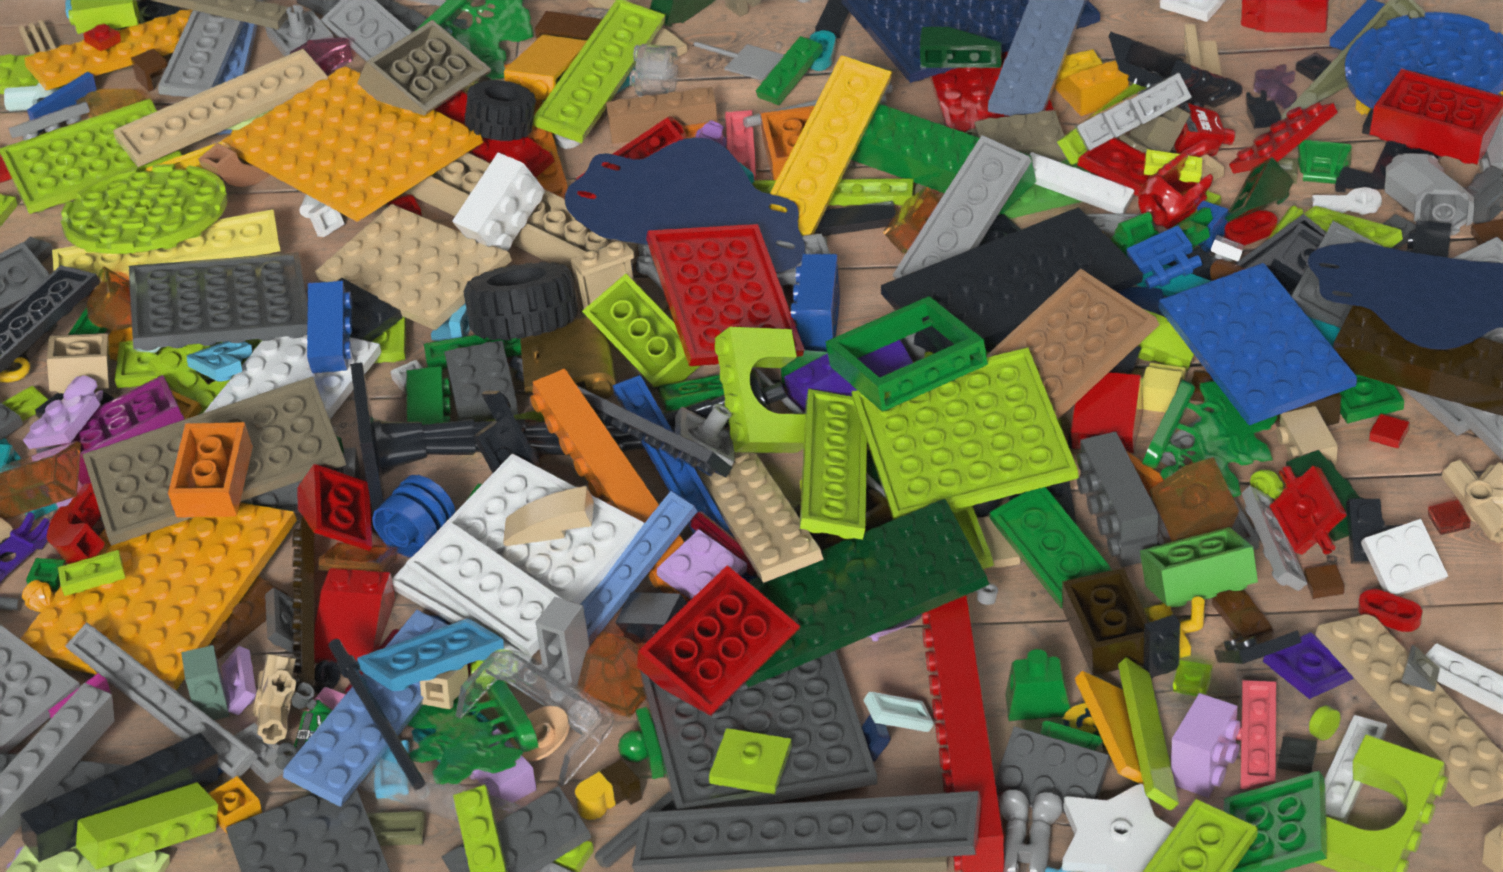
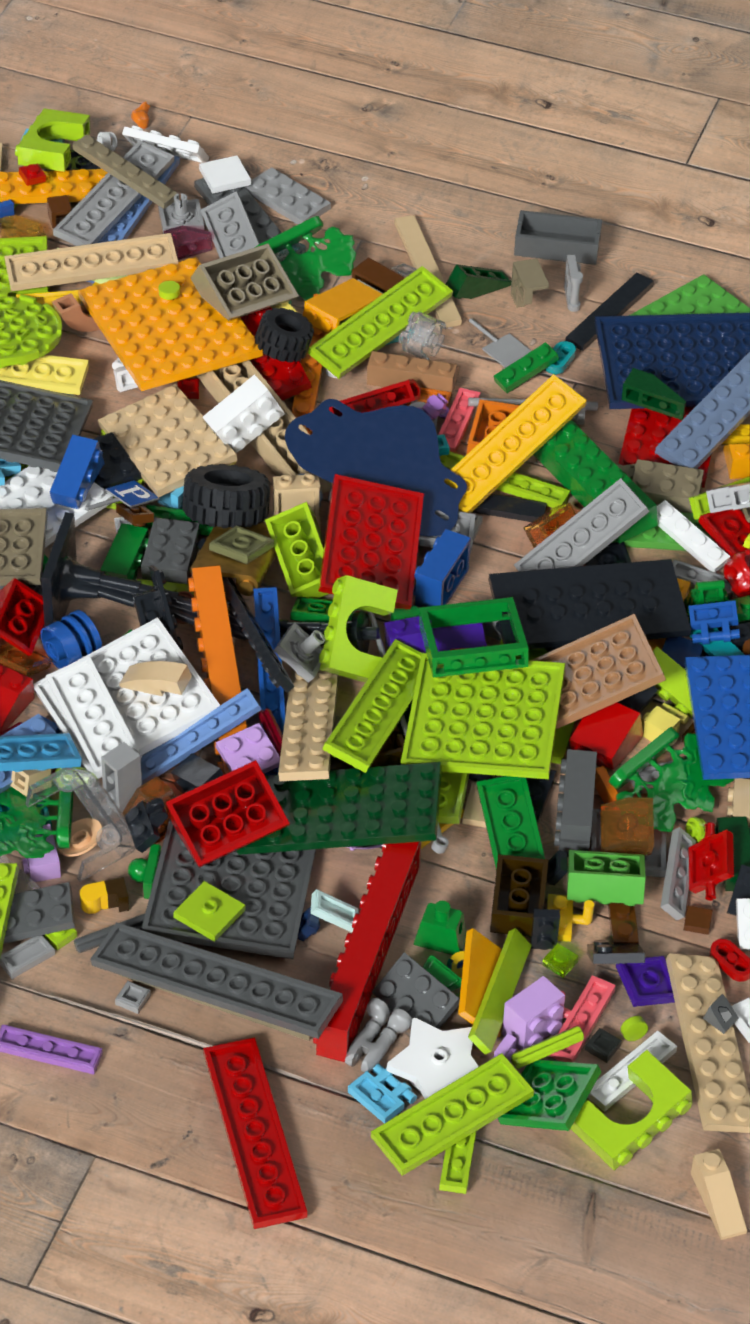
camera: 15 degrees right, 5 degrees up
none -> piece [85,480,160,511]
none -> reddish brown plate [116,503,154,526]
none -> black hinge [124,797,168,853]
none -> lime tile [158,281,180,300]
none -> olive tile [209,526,274,564]
none -> lavender plate [494,1033,518,1064]
none -> lime axle [511,1026,584,1069]
none -> black tile [547,850,568,886]

